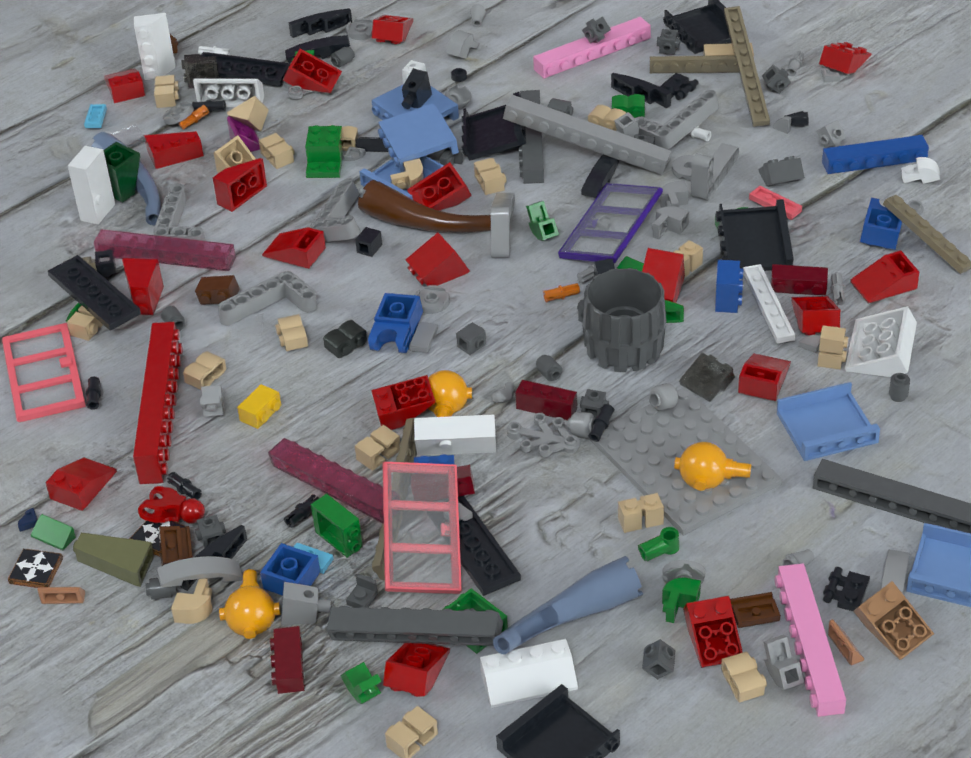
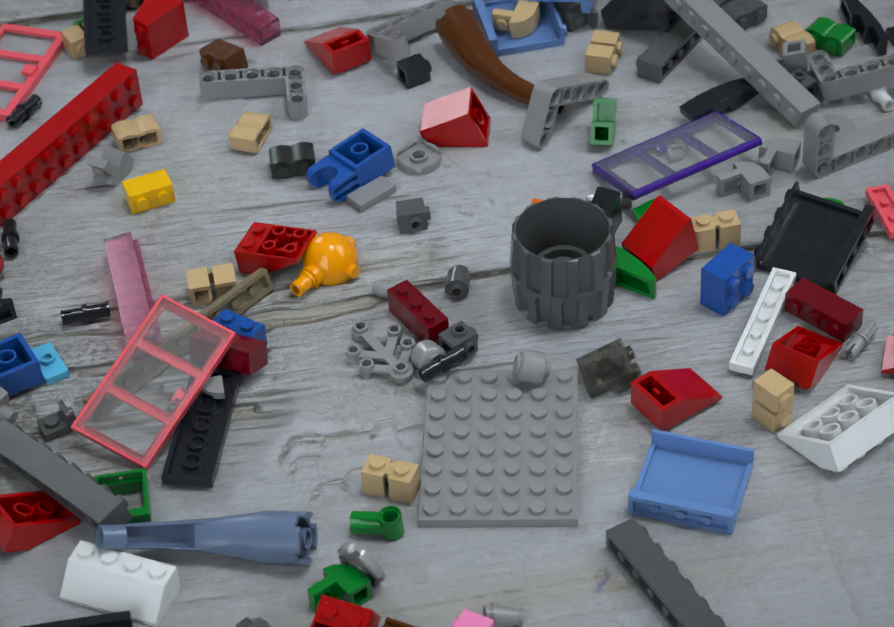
camera: 35 degrees right, 0 degrees up
dark grey brick [161,306,185,331] -> none
green window [311,493,363,558] -> none
red slope [407,162,472,211] -> none
white brick [414,415,496,456] -> none
light orange piece [674,442,751,491] -> none
dark grey brick [889,373,910,402] -> none

